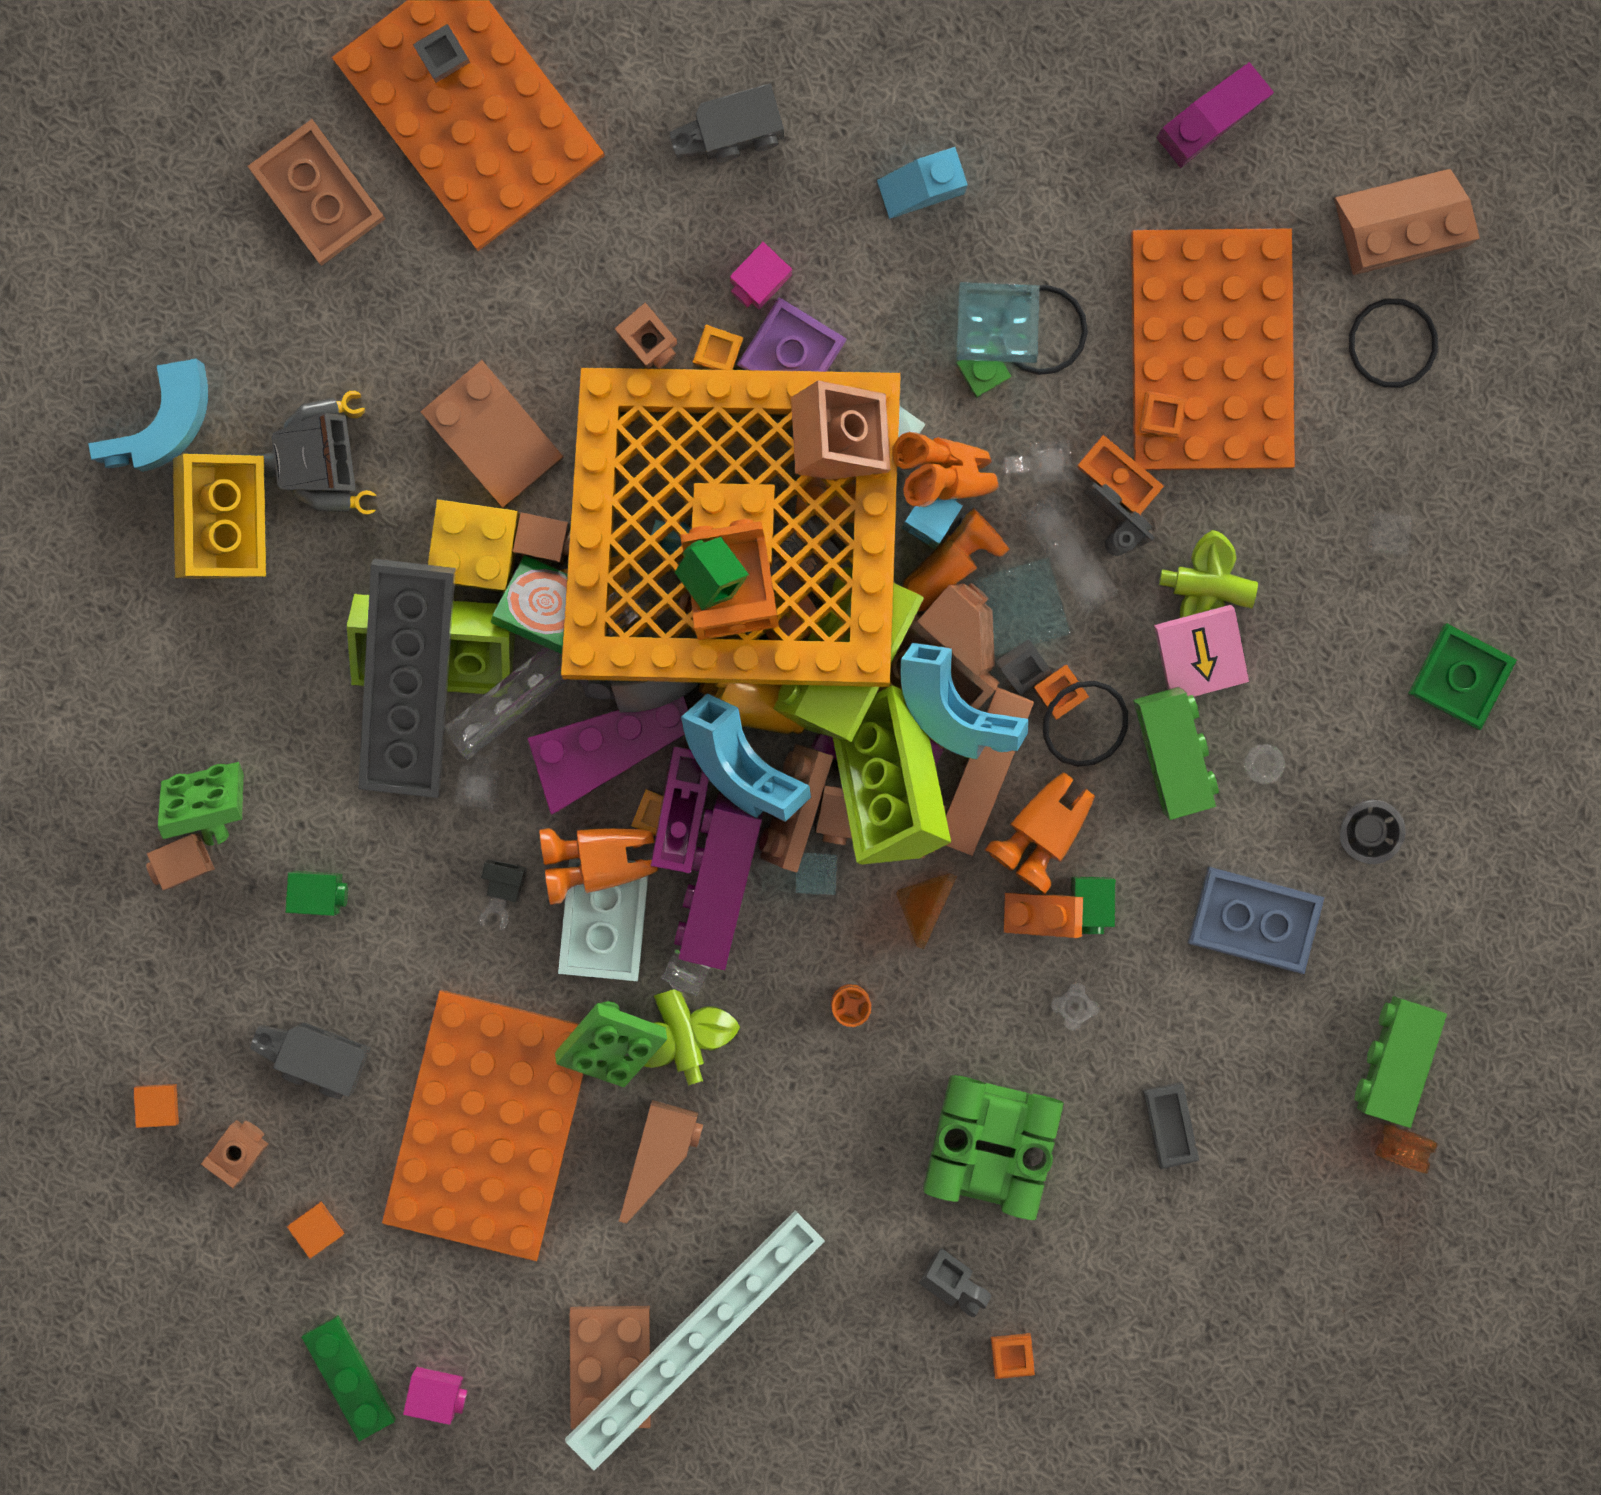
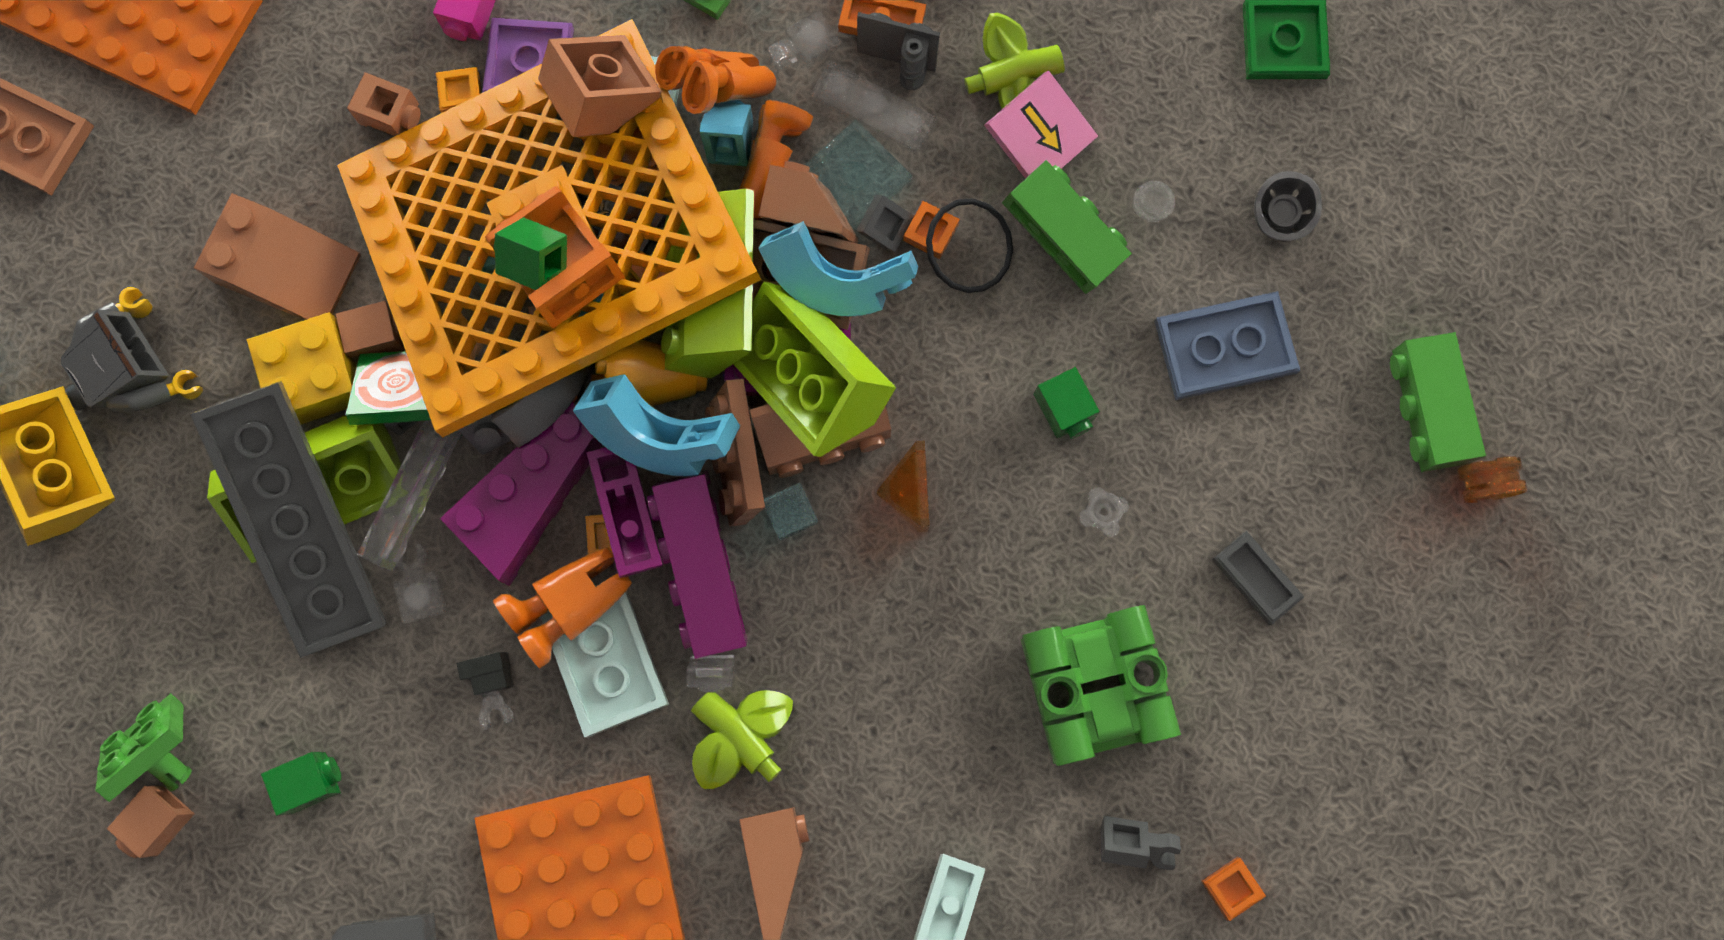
camera: 25 degrees left, 10 degrees down
bright green plate [555,1001,667,1087] -> none
orange wheel [831,984,872,1027] -> none
nougat slope [946,687,1034,856] -> none
orange piece [985,772,1095,895] -> none
orange plate [1004,892,1083,938] -> none

